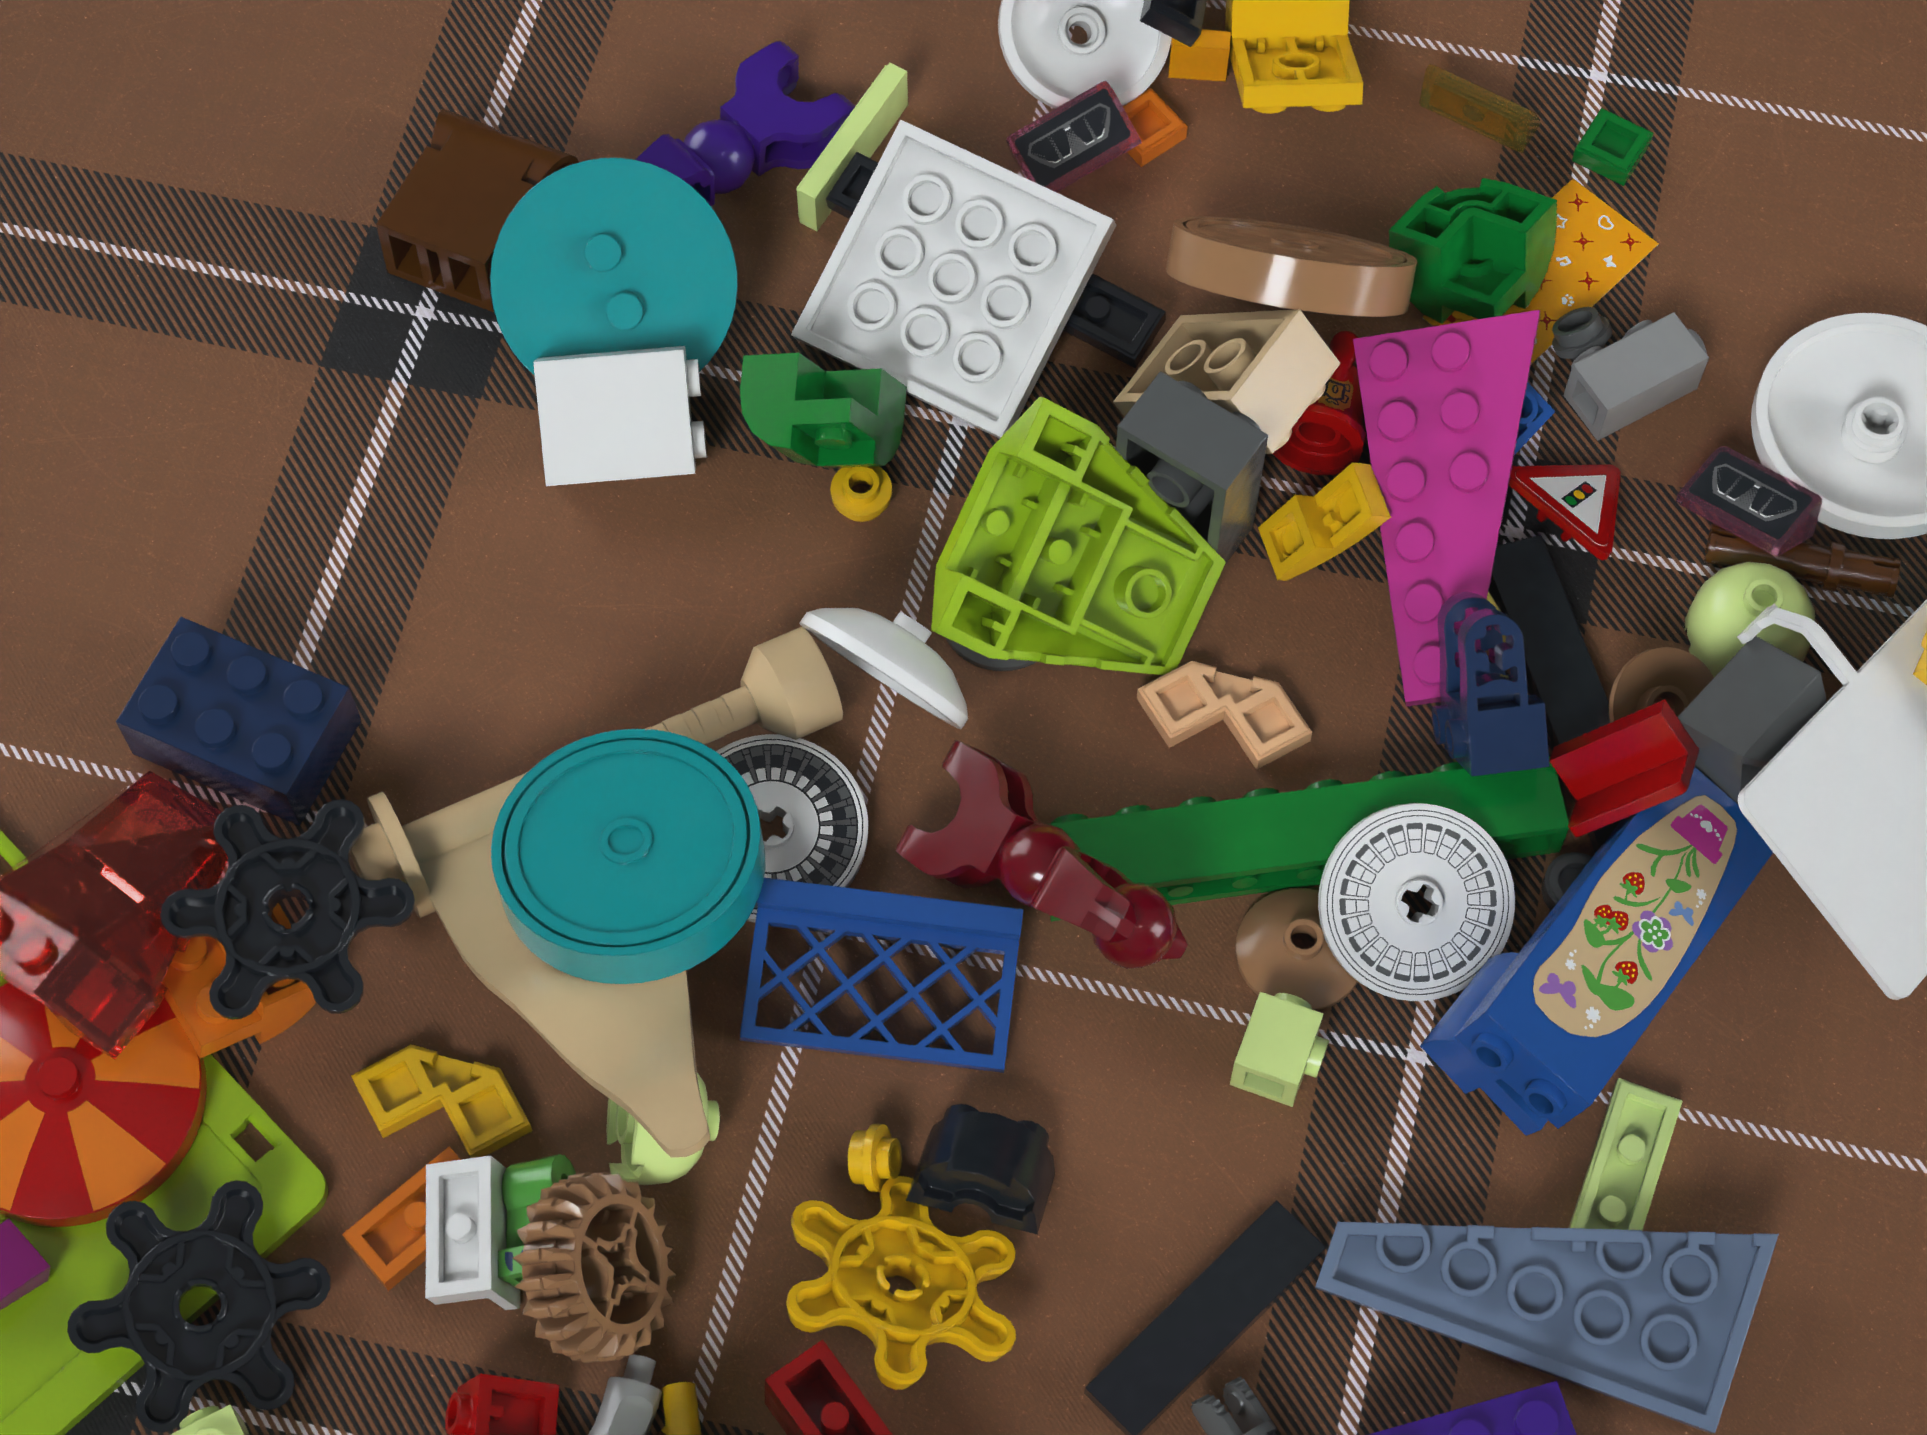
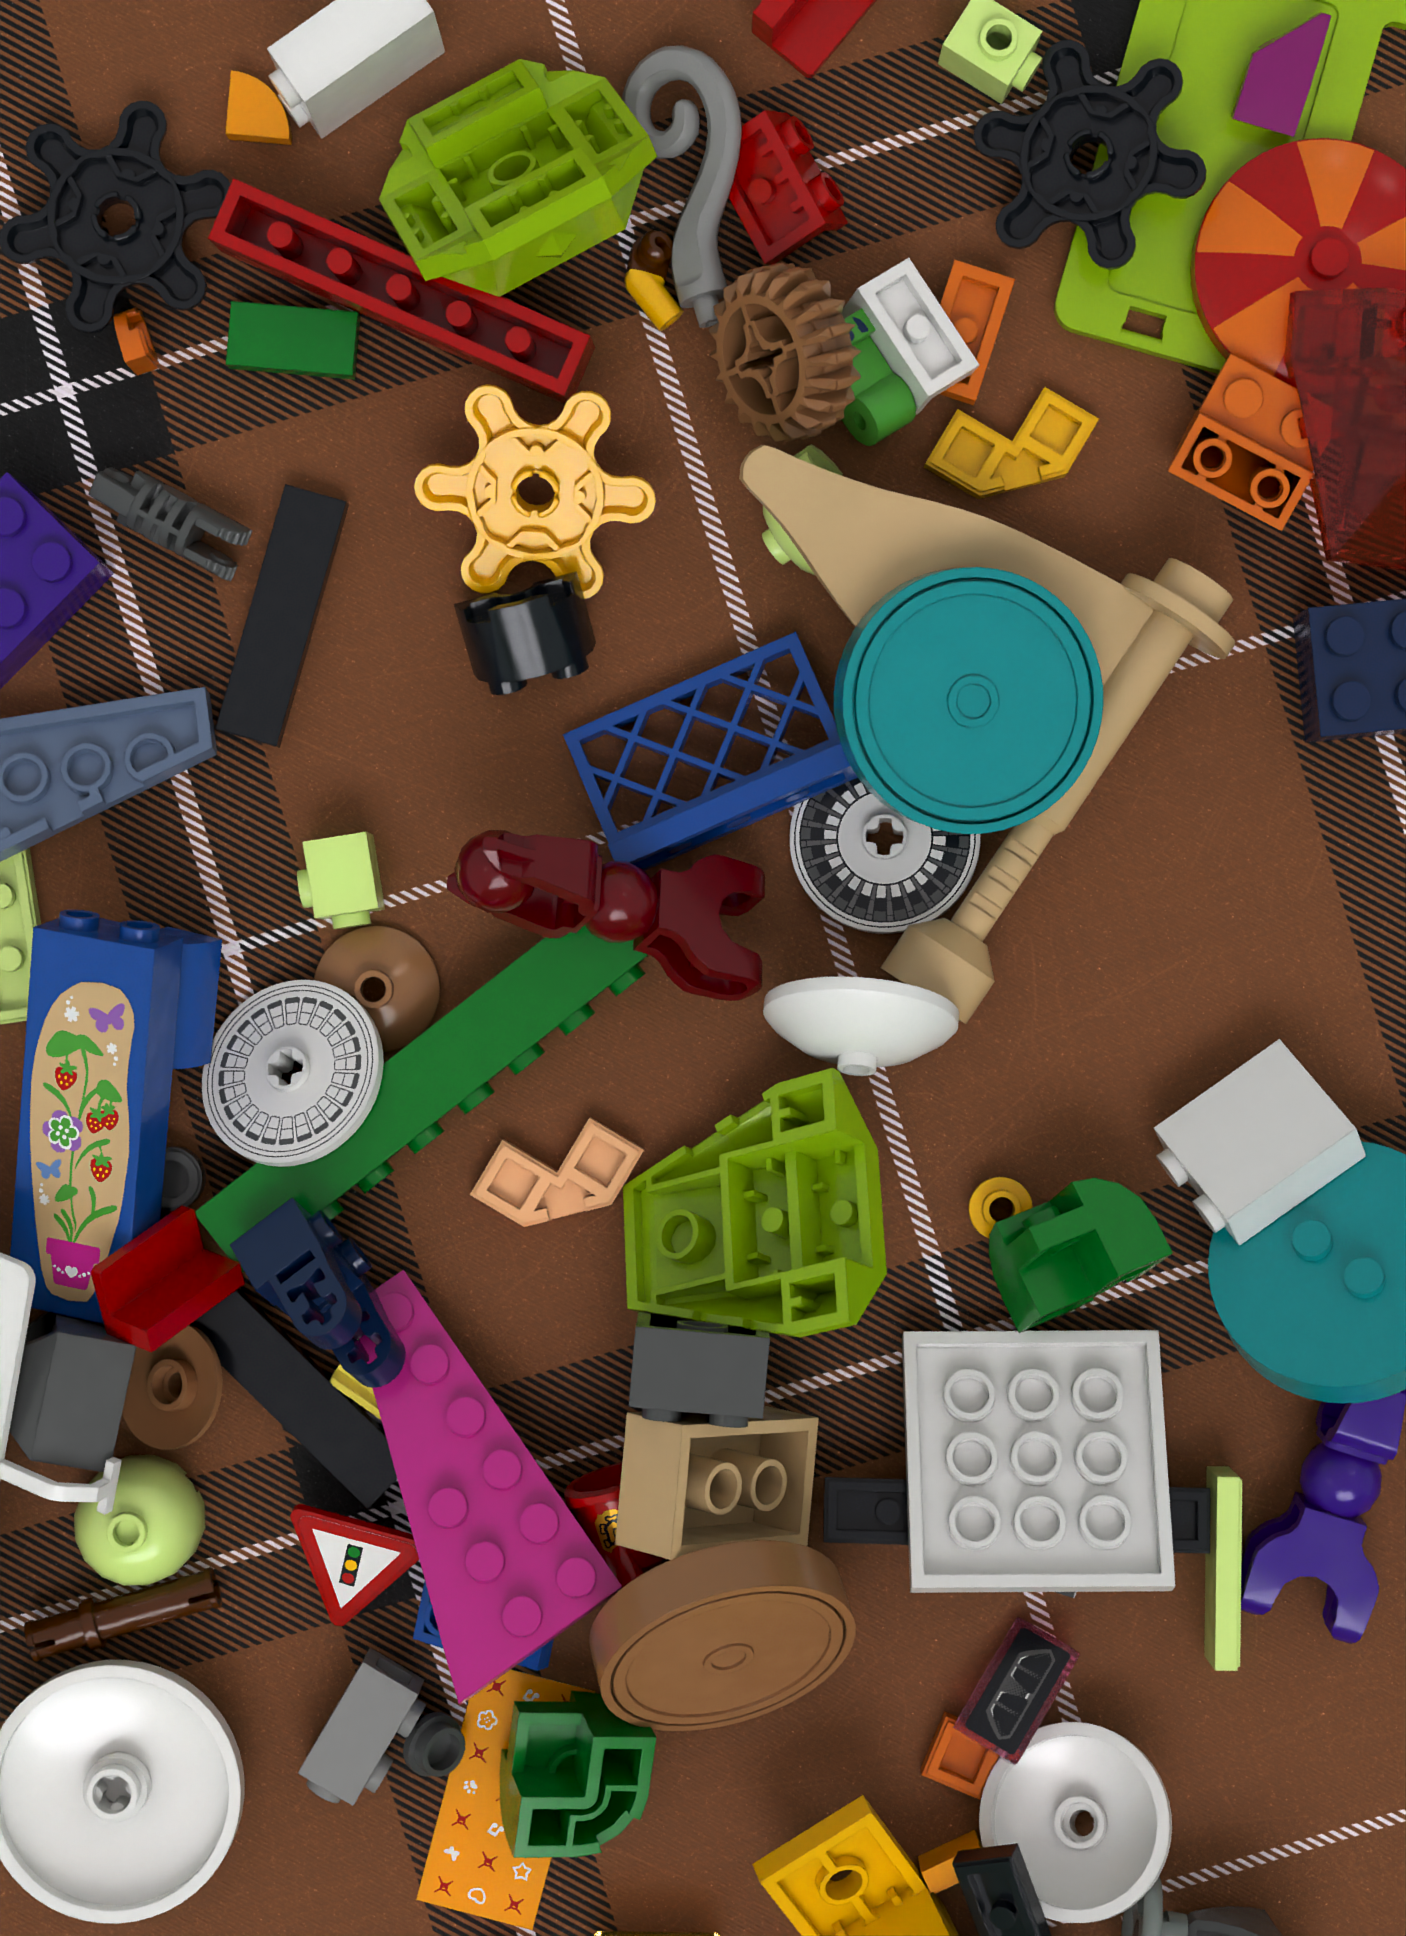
camera: 150 degrees right, 25 degrees up
black plate [160,799,415,1020] -> none
yellow plate [848,1124,902,1192] -> none
yellow slope [1258,462,1391,581] -> none
slope [1676,446,1822,557] -> none

